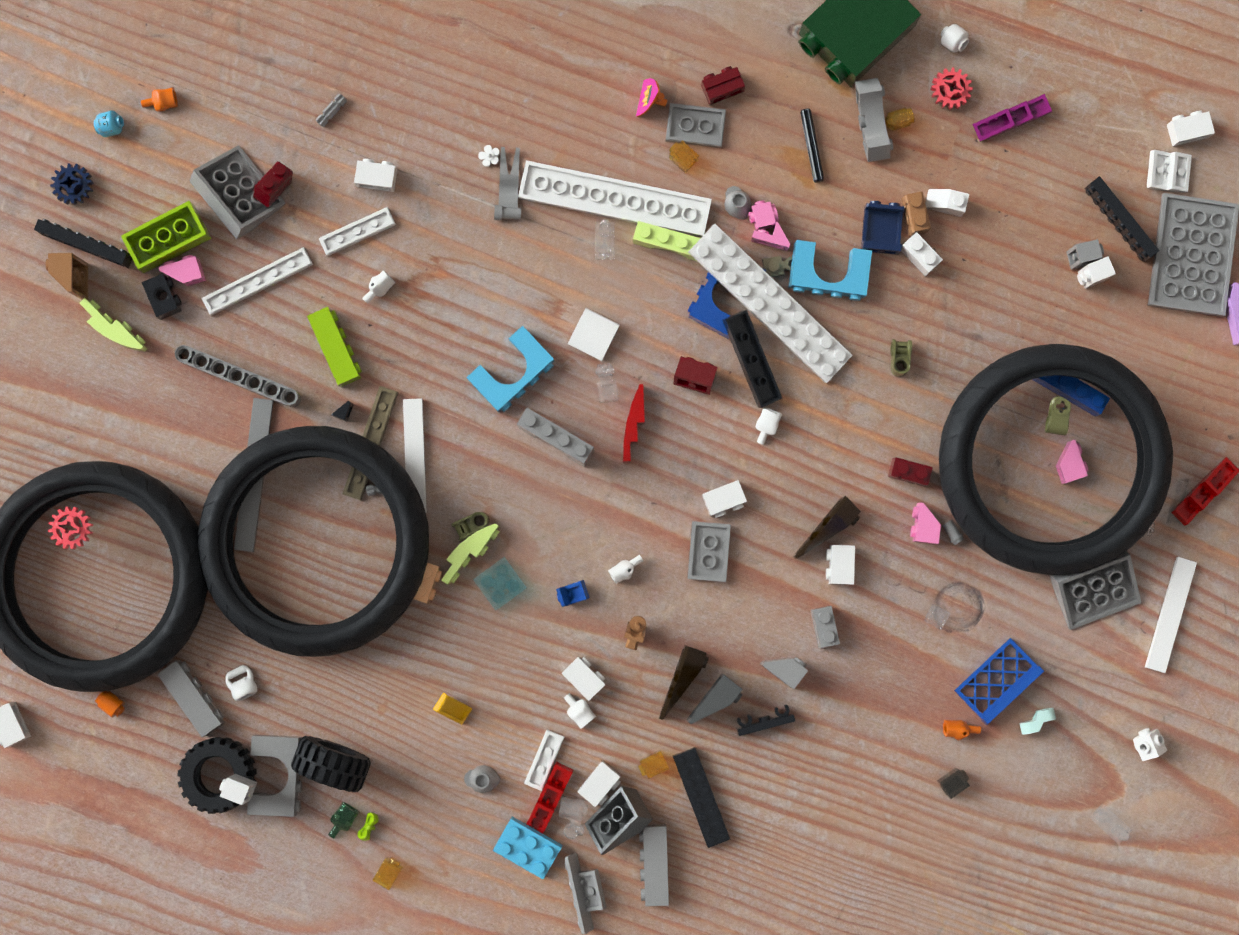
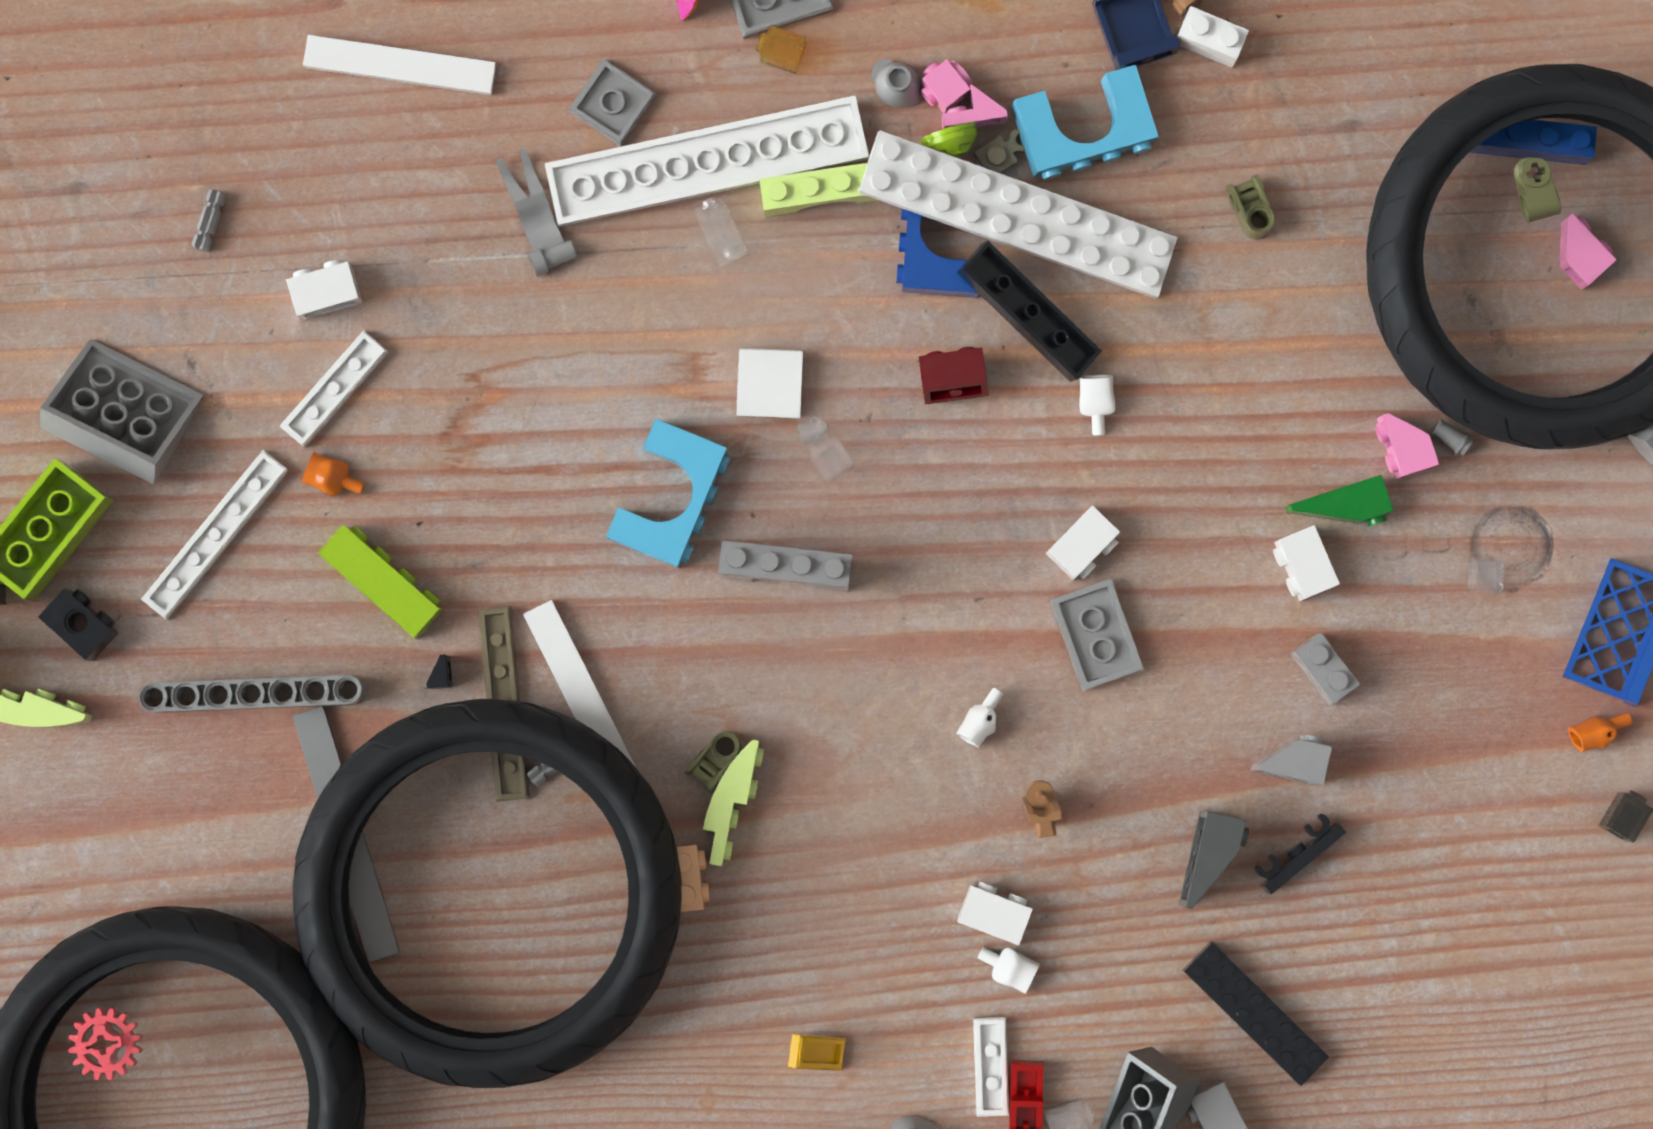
camera: 25 degrees left, 0 degrees up
bright pink slope [159,255,206,286] -> none
dark red brick [253,161,293,207] -> none
white piece [363,270,396,304] -> none
clear light blue plate [473,557,527,611] -> none
white plant [479,145,500,167] -> none
blue bracket [556,580,590,607] -> none
white brick [578,760,621,807] -> none
red slope [623,384,645,463] -> none
clear yellow brick [638,750,669,779] -> none
dark brown wedge [659,645,709,720] -> none
dark brown wedge [793,496,861,559] -> none
dark red brick [888,457,933,487] -> none
none -> orange piece [302,452,365,497]
none -> white tile [303,35,497,96]
none -> light grey tile [568,58,657,147]
none -> lime piece [920,122,978,158]
none -> green slope [1285,475,1394,526]

